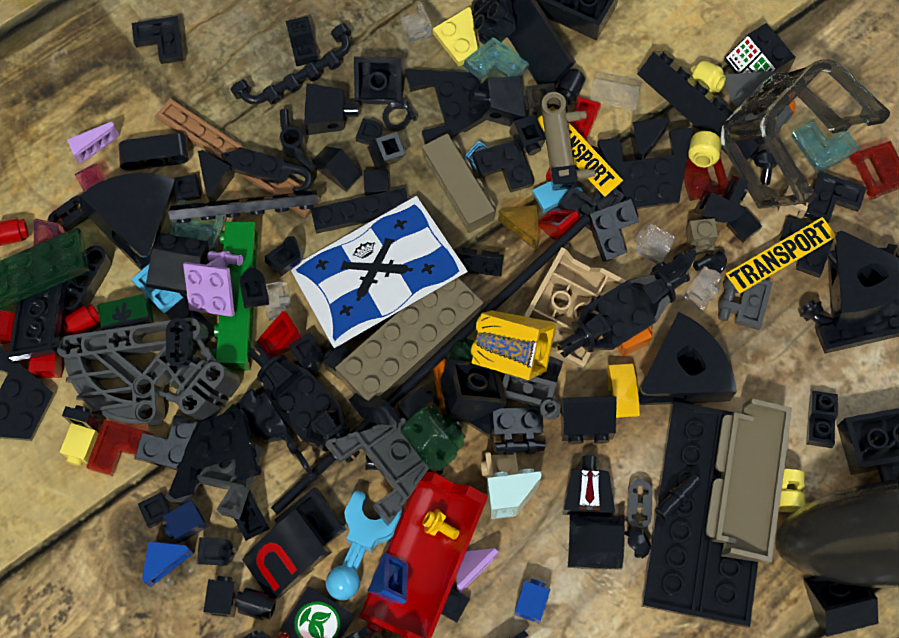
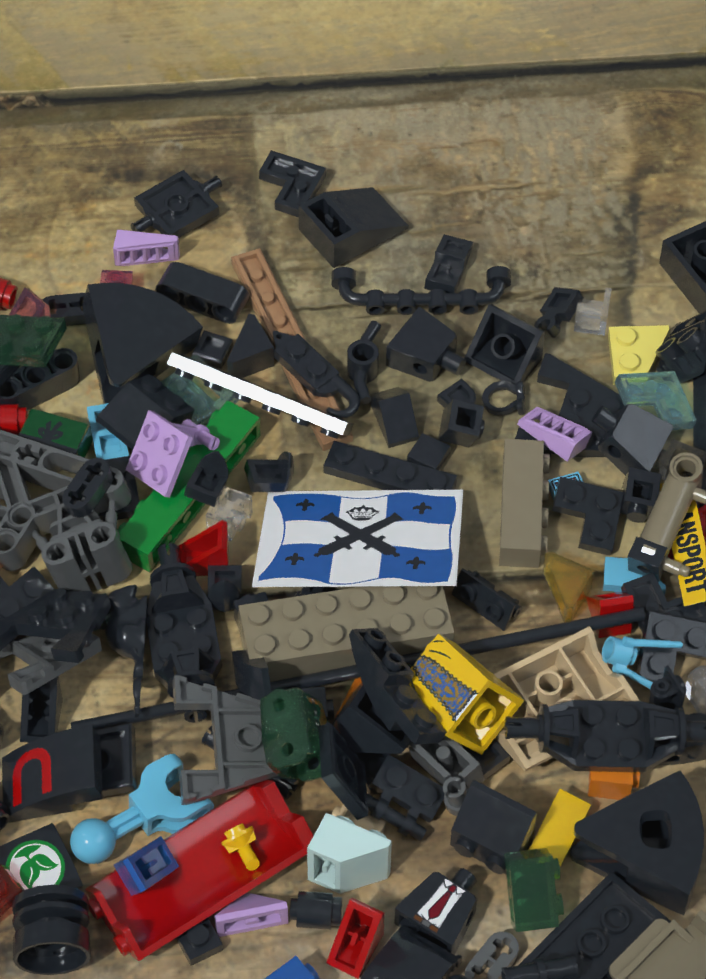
camera: 30 degrees right, 15 degrees down
none -> black plate [130,170,222,238]
none -> black brick [290,891,342,930]
none -> black slope [299,187,409,268]
none -> black plate [318,722,369,820]
none -> red slope [326,898,385,979]
none -> black slope [349,628,446,745]
none -> clear green brick [504,848,564,932]
none -> lavender slope [517,407,592,462]
none -> black plate [534,287,584,338]
none -> medium azure plant [602,636,683,689]
none -> black hinge [649,665,687,710]

